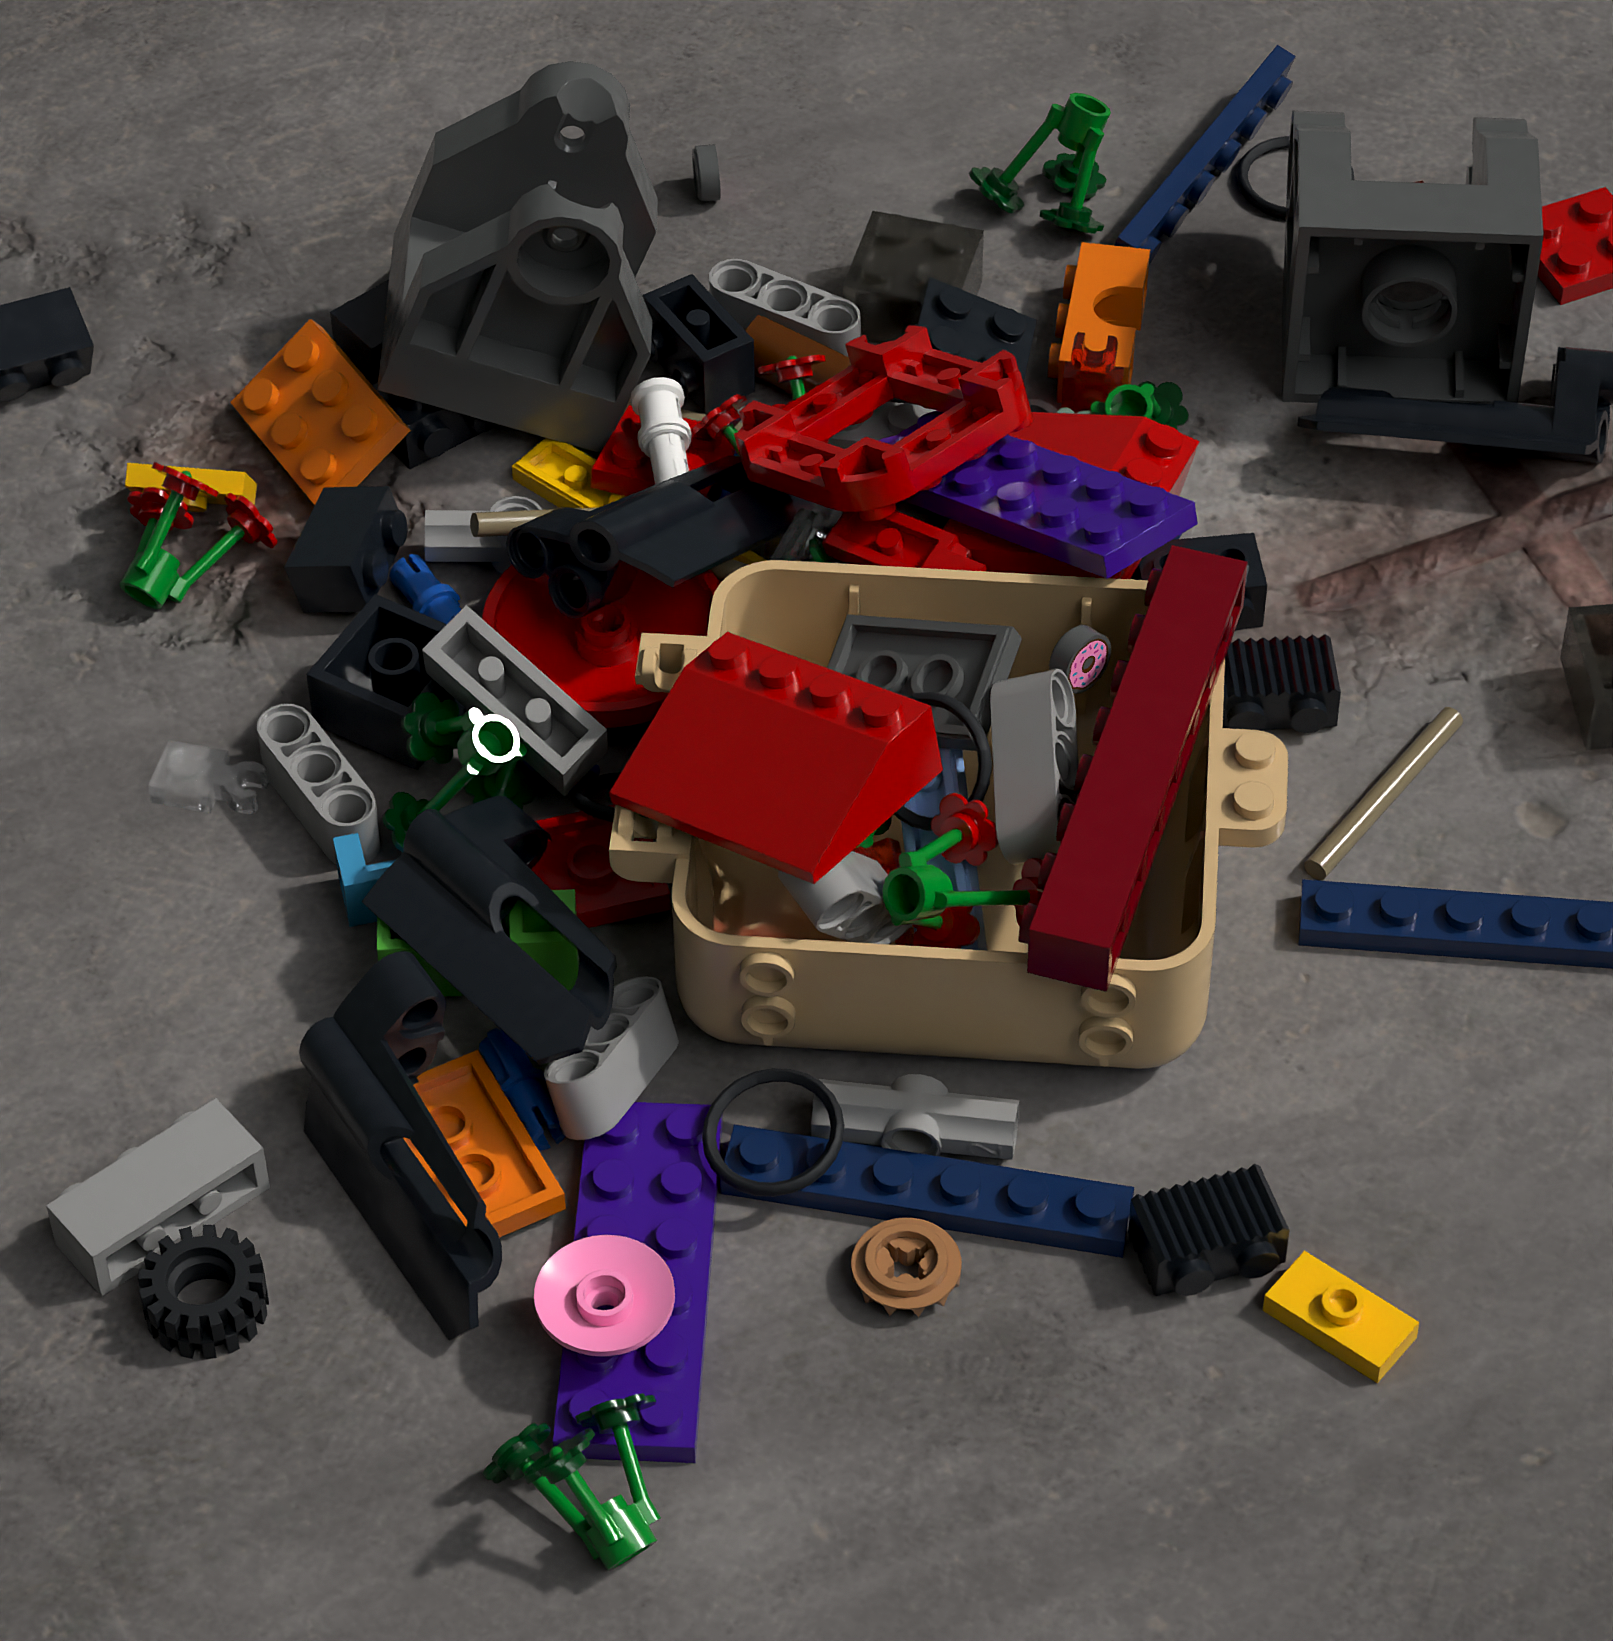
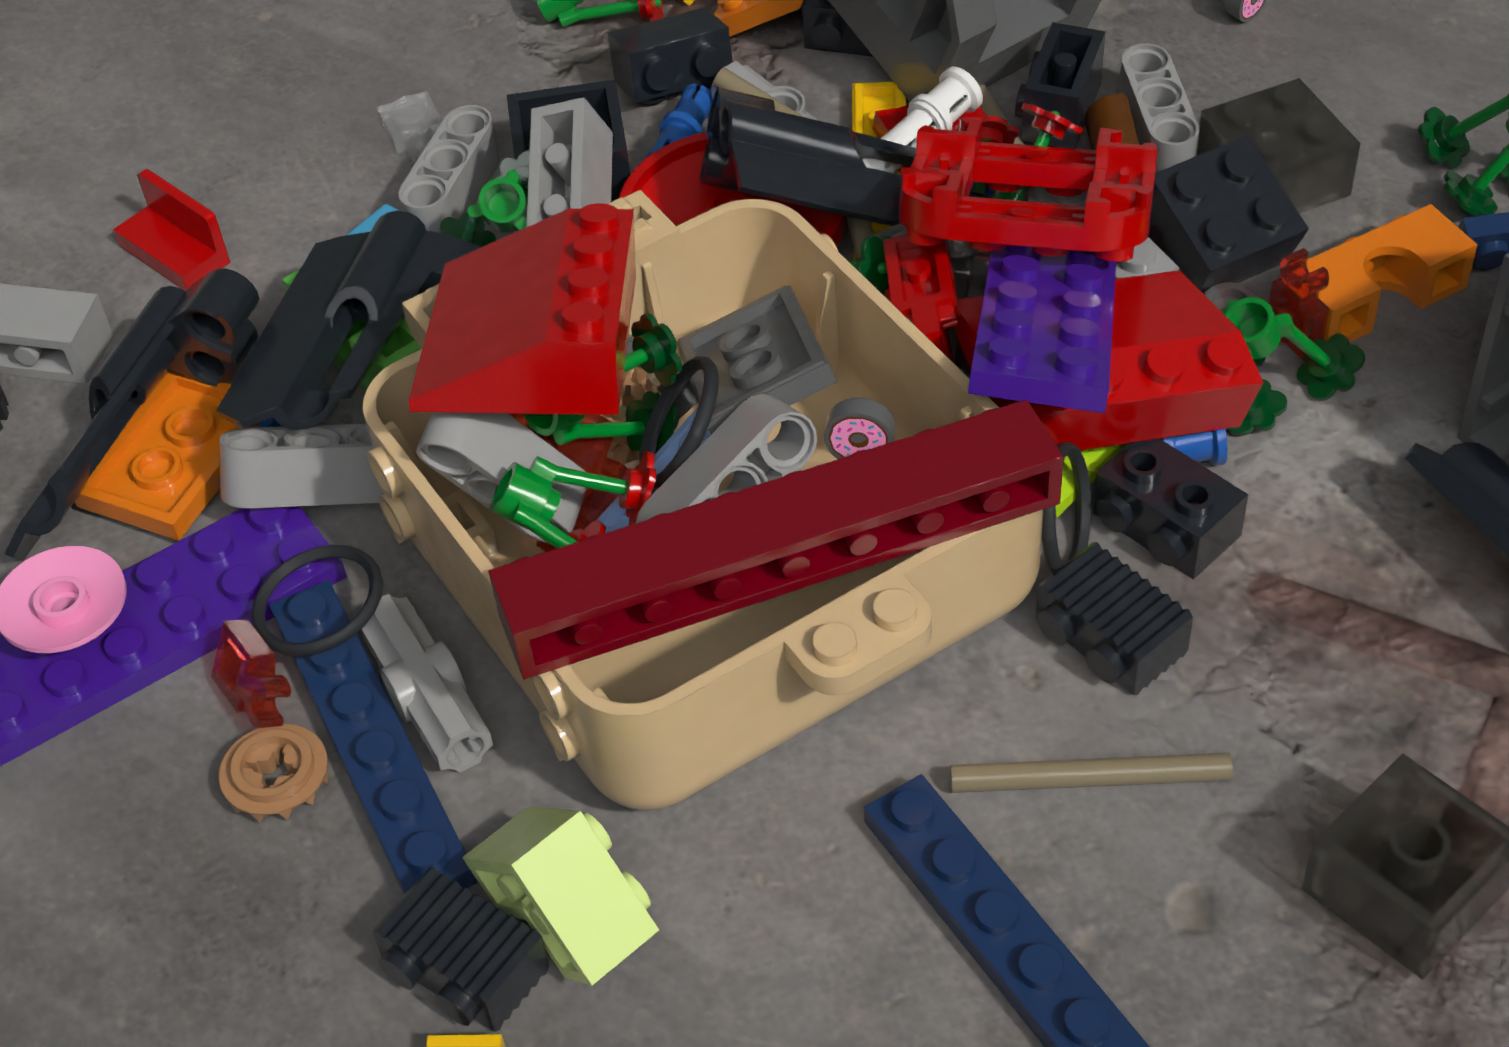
camera: 55 degrees right, 0 degrees up
none -> red panel [113,168,231,292]
none -> clear red plate [211,619,291,728]
none -> yellowish green brick [462,806,659,986]

